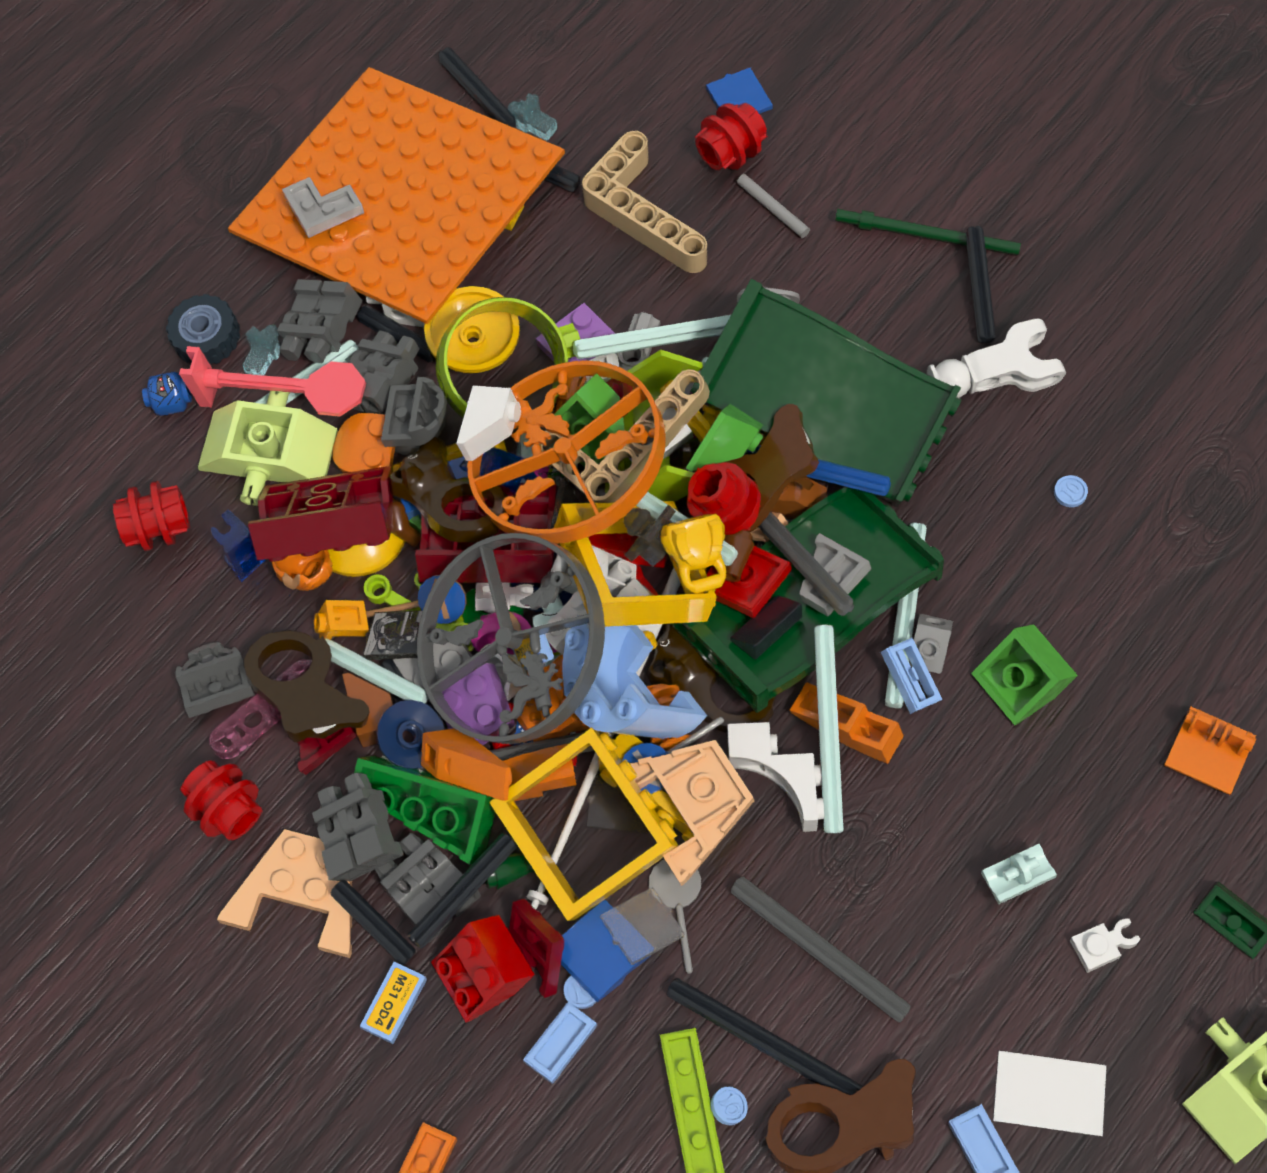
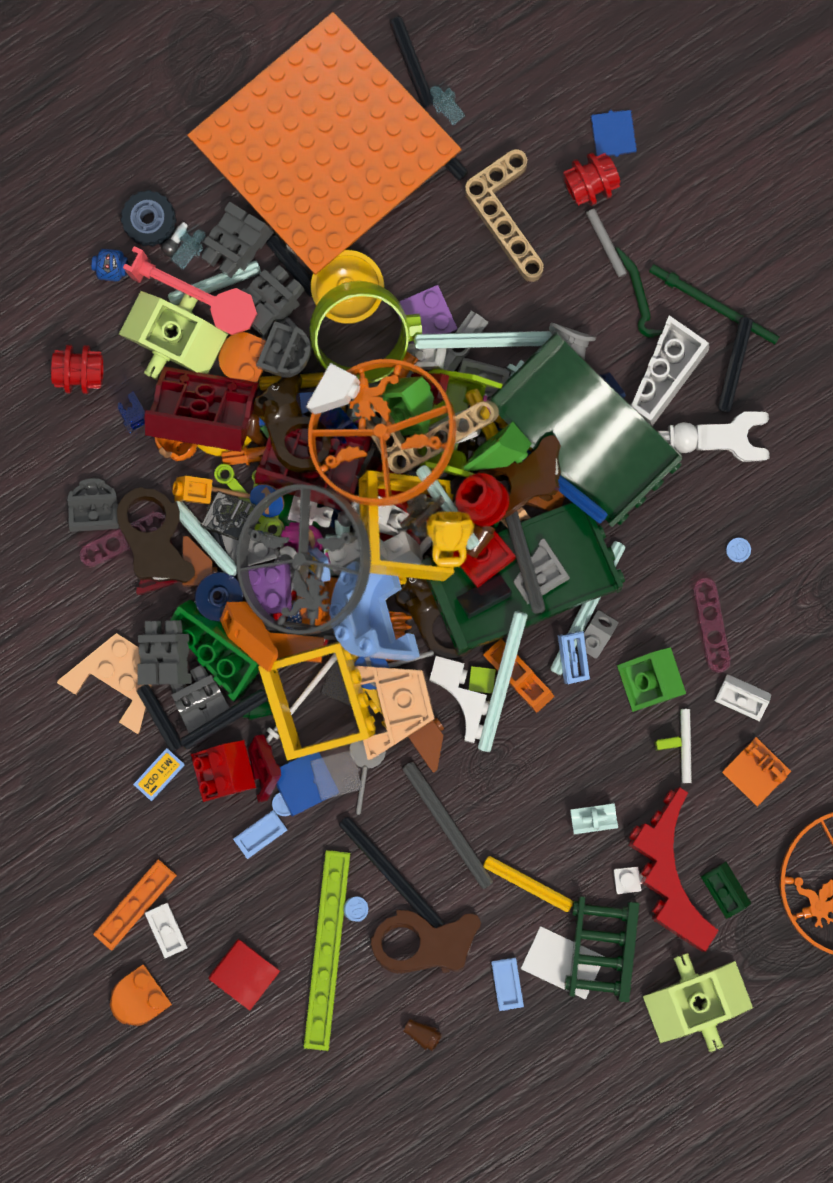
camera: 10 degrees right, 20 degrees up
red piece [180,760,263,841] -> none
light grey plate [282,177,364,238] -> none
none -> piece [161,222,188,256]
none -> orange axle [222,446,266,465]
none -> dark orange slope [408,717,444,773]
none -> lime tile [469,666,496,694]
none -> yellow axle [483,856,573,912]
none -> dark green fence [564,896,640,1003]
none -> dark green piece [615,247,663,338]
none -> red arch [629,787,719,951]
none -> white wedge [631,315,709,426]
none -> lime tile [654,737,682,751]
none -> white bar [680,709,692,783]
none -> clear pink beam [694,578,730,673]
none -> white slope [715,674,771,721]

